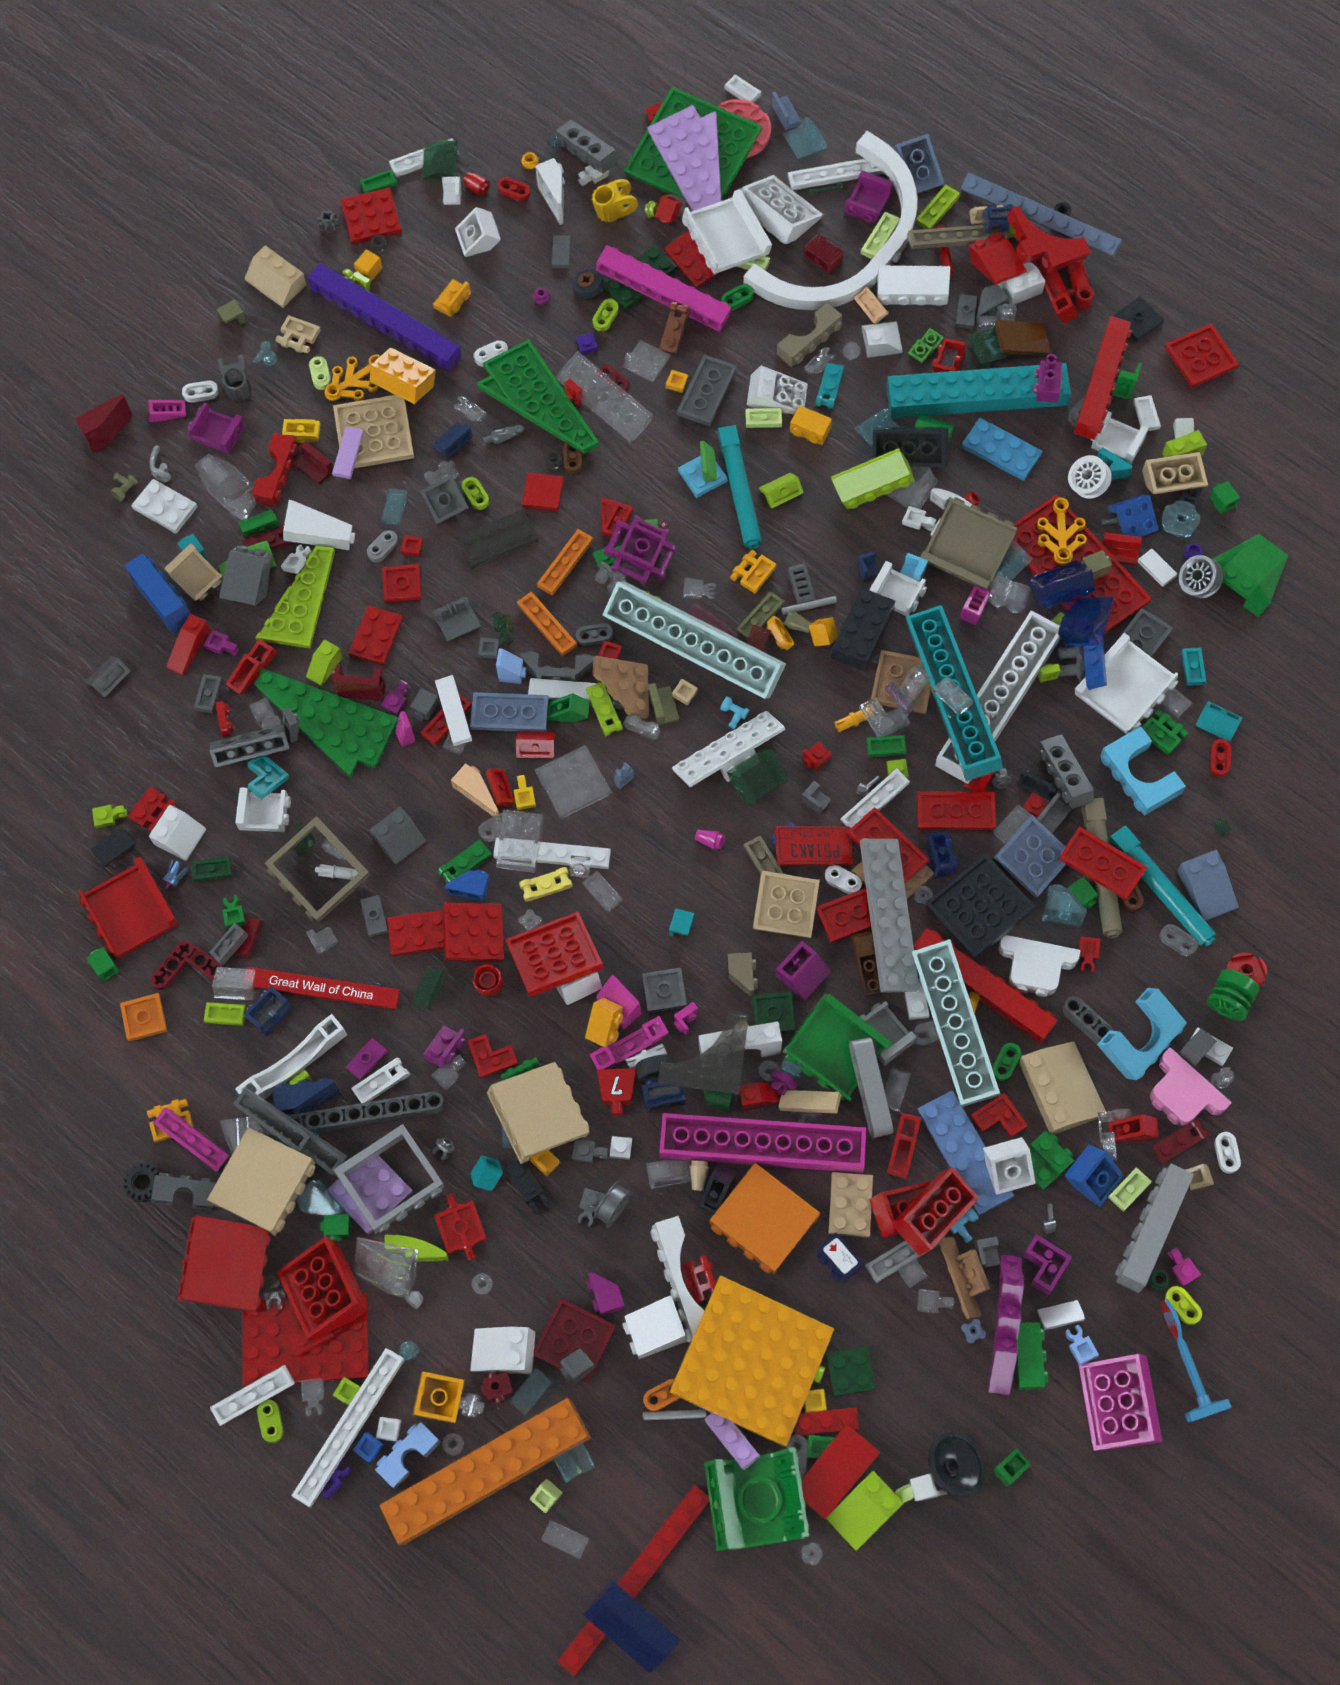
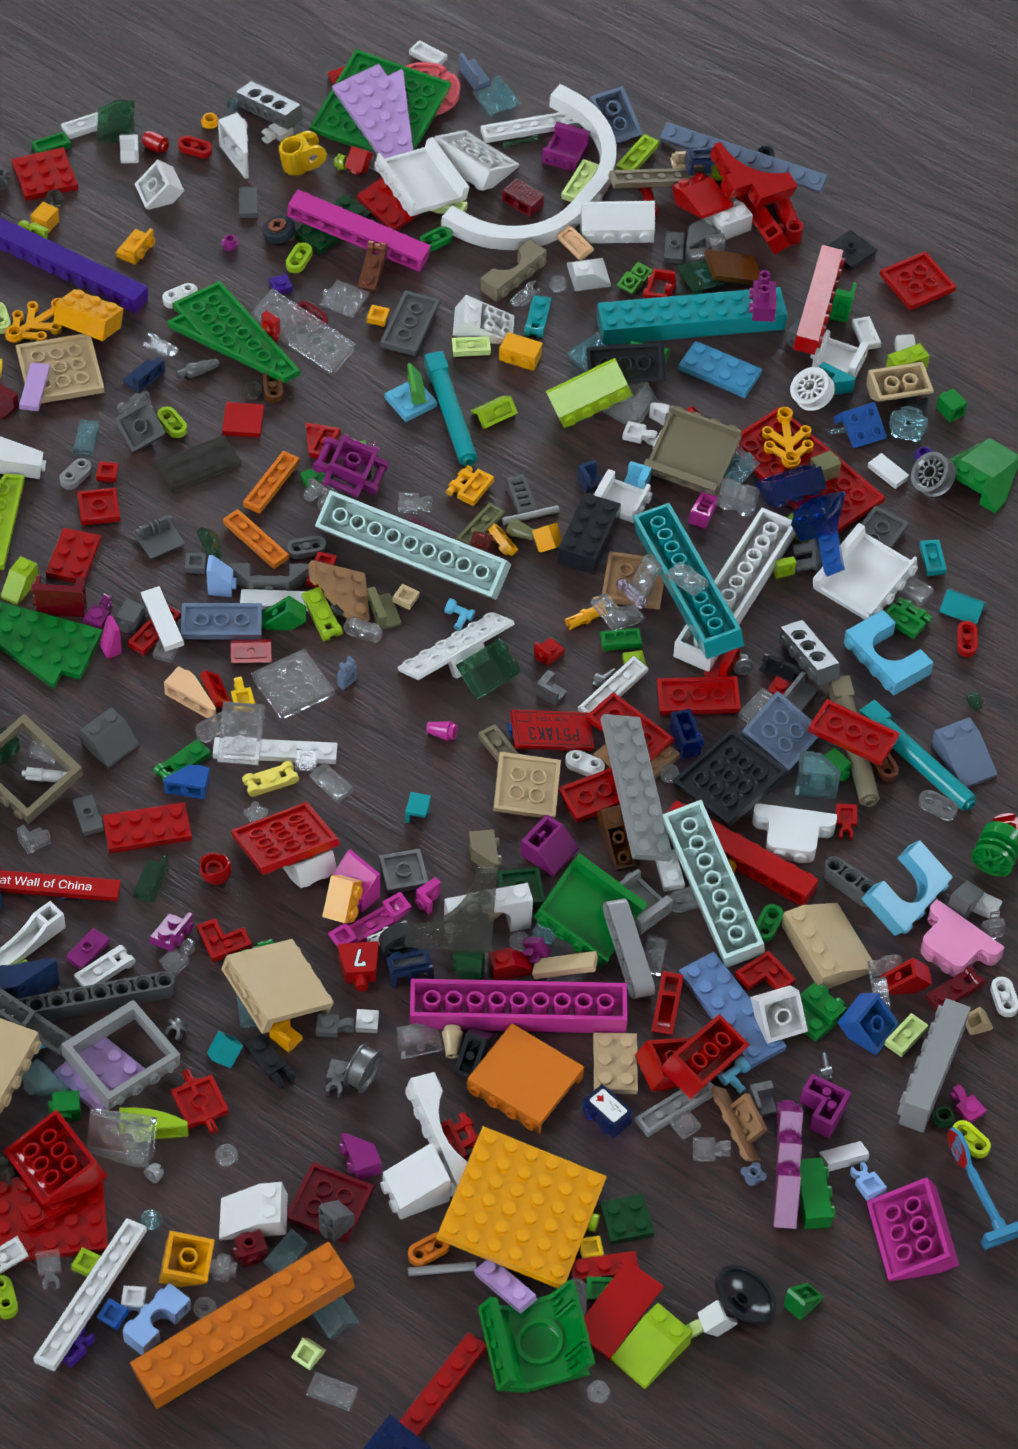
camera: 10 degrees left, 15 degrees down
red plate [443,902,504,962] -> none
red panel [1102,532,1142,565] -> none

